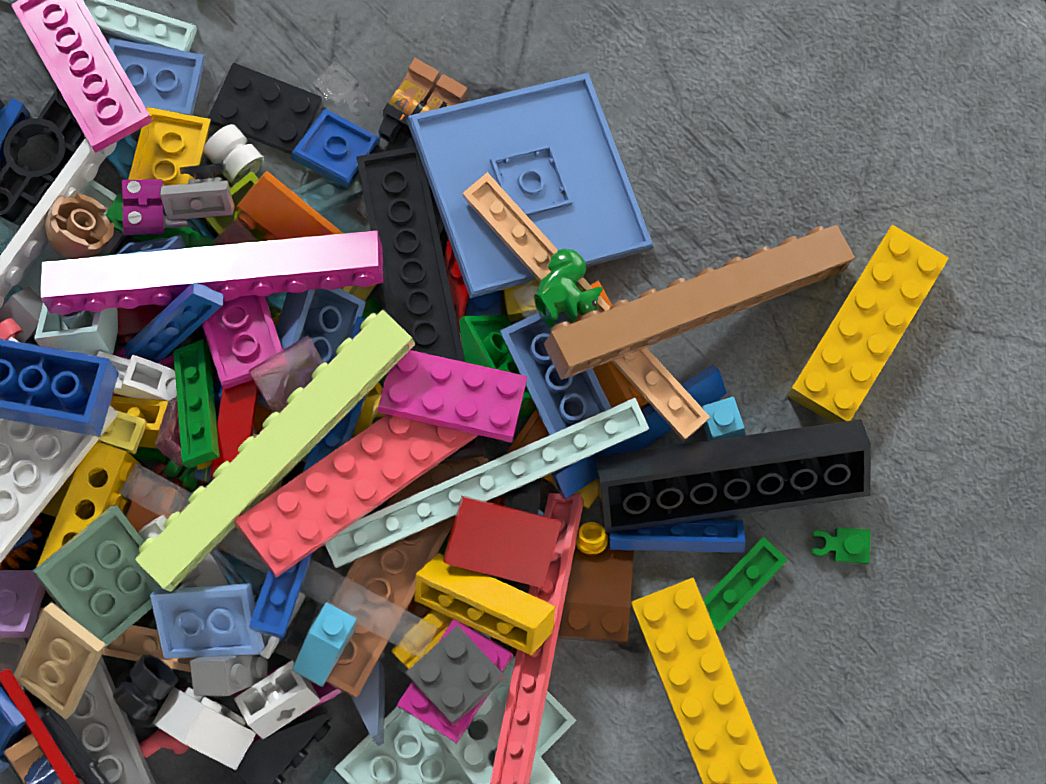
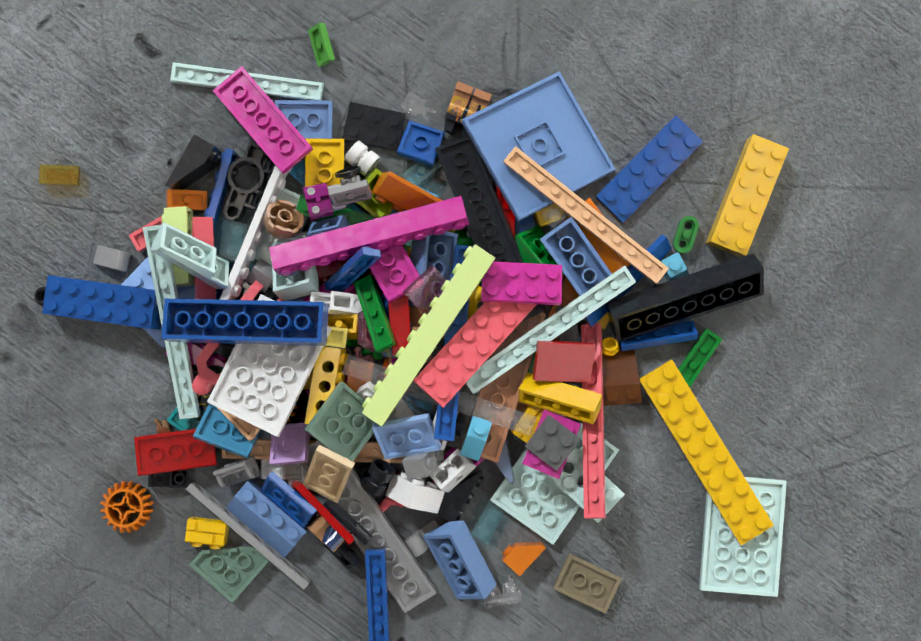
camera: 10 degrees left, 10 degrees up
clear pink plate [212,218,259,246] -> none
green animal [534,248,603,328] -> none
medium nougat brick [544,224,855,380] -> none
green plate [811,527,871,564] -> none
none -> blue plate [595,116,703,223]
none -> green plate [672,216,699,254]

